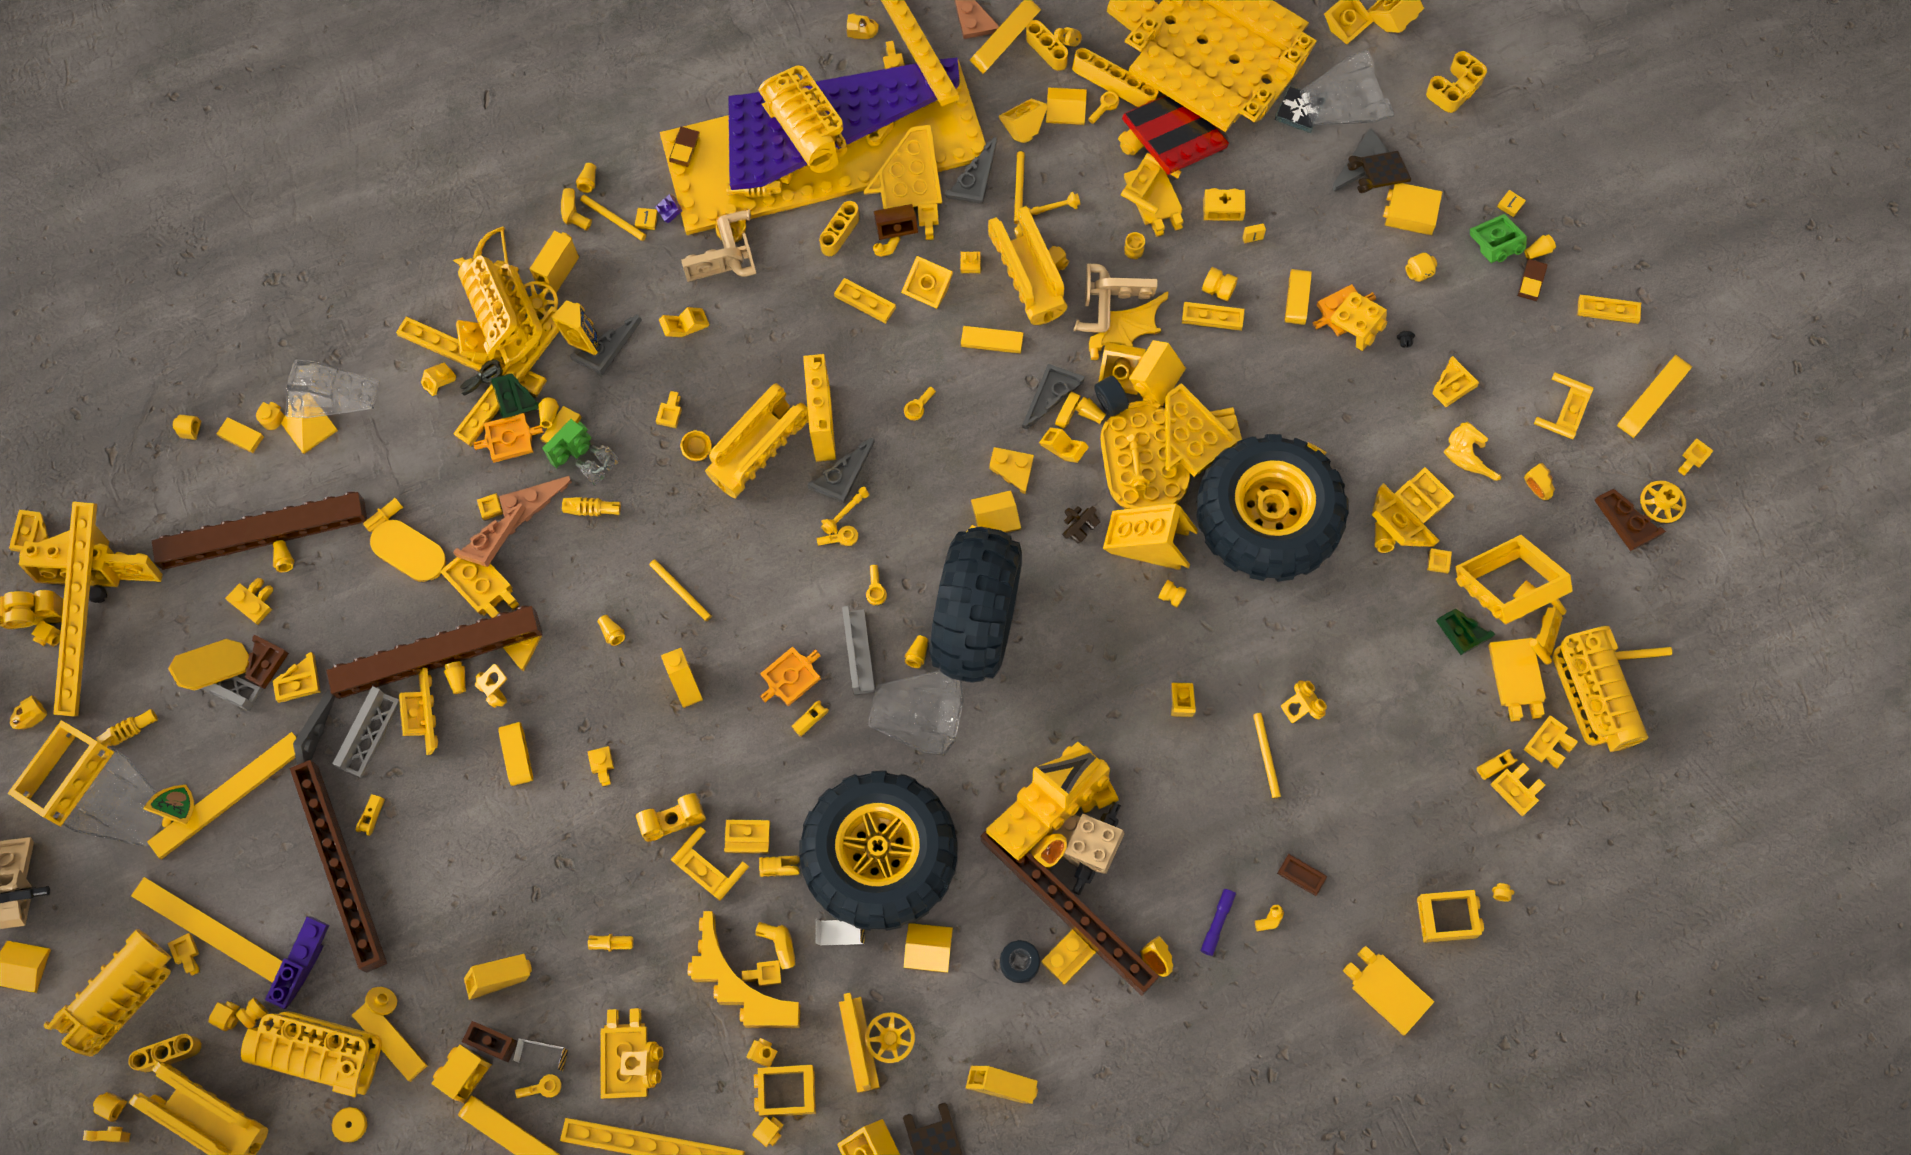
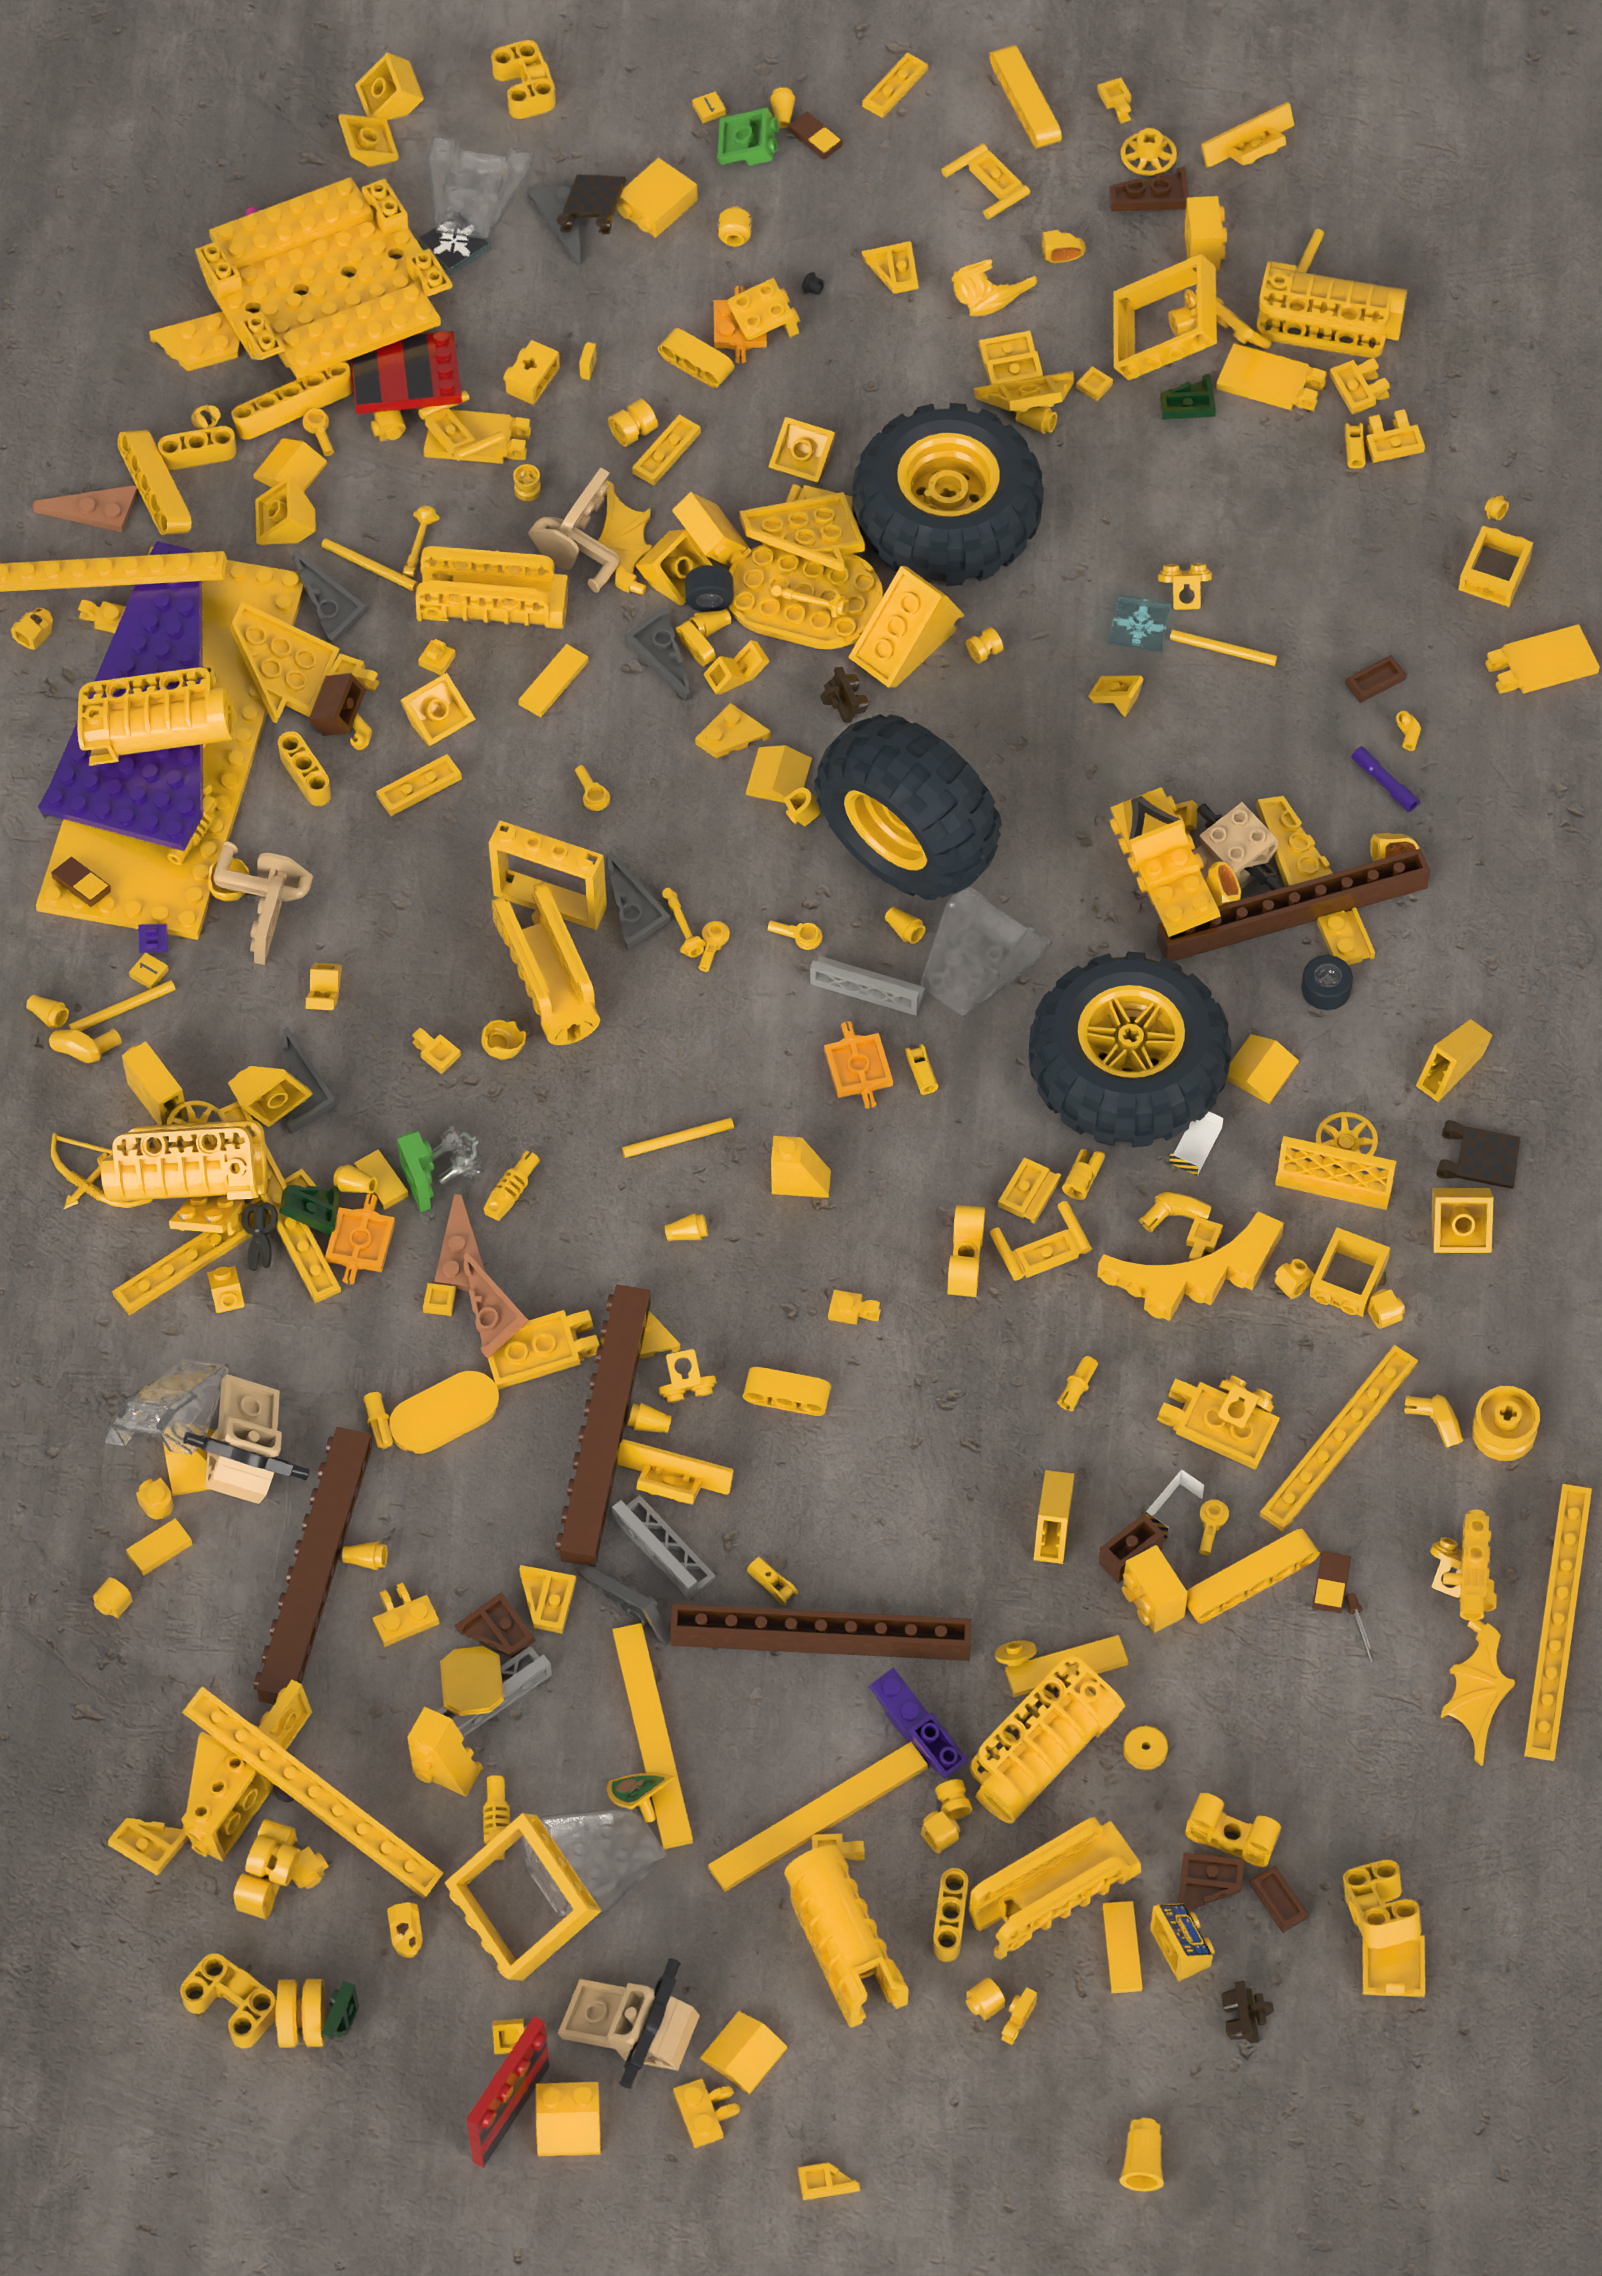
camera: 65 degrees left, 10 degrees down
none -> tan piece [183,1374,310,1504]
none -> yellow wedge [408,1707,483,1797]
none -> yellow slope [768,417,836,484]
none -> clear light blue tile [1108,595,1172,653]
none -> yellow brick [1184,196,1227,270]
none -> yellow bracket [1201,102,1295,168]
none -> yellow wing [1255,796,1332,887]

